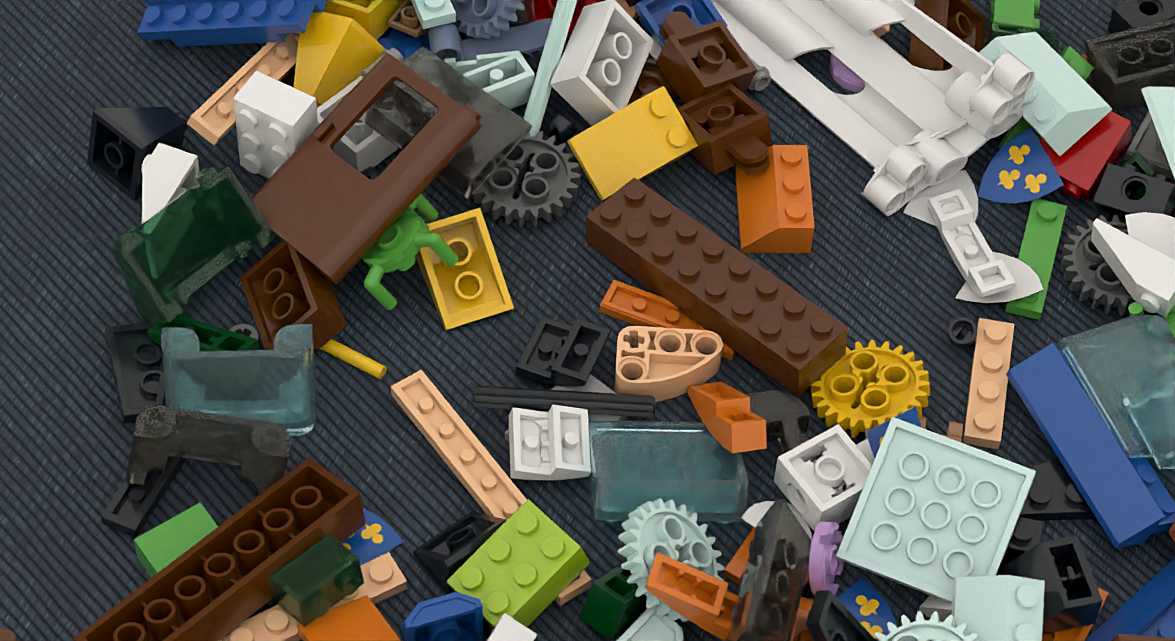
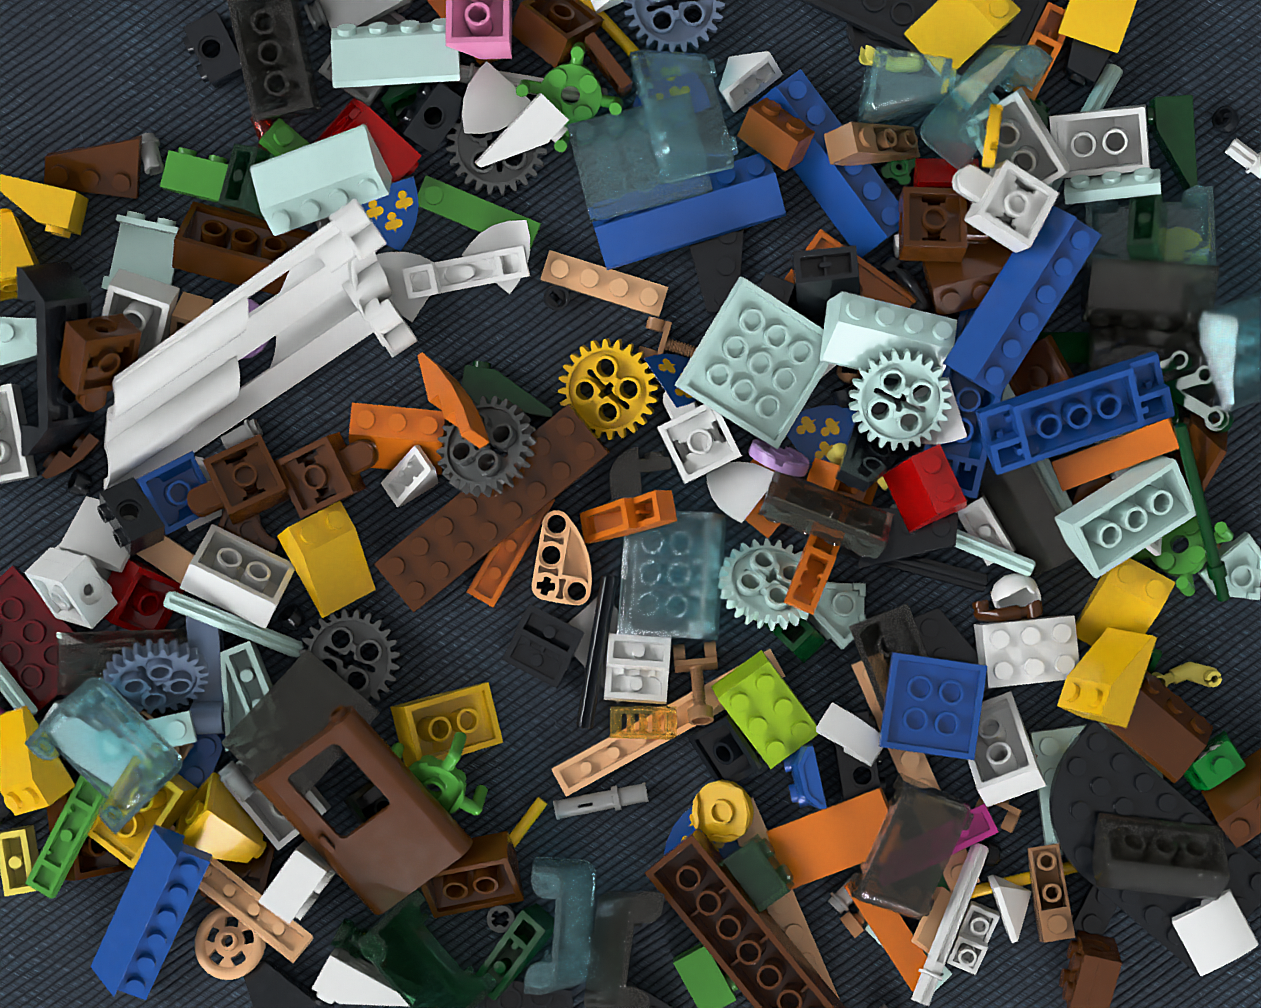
camera: 85 degrees left, 35 degrees up
none -> light nougat plate [194,907,266,980]
none -> white slope [381,445,438,508]
none -> orange slope [417,352,490,449]
none -> dark grey gear [436,396,536,497]
none -> dark green slope [462,360,554,418]
none -> light grey pin [553,782,649,820]
none -> clear yellow slope [610,706,677,740]
none -> medium nougat bar [673,641,718,725]
none -> yellow tile [692,780,754,843]

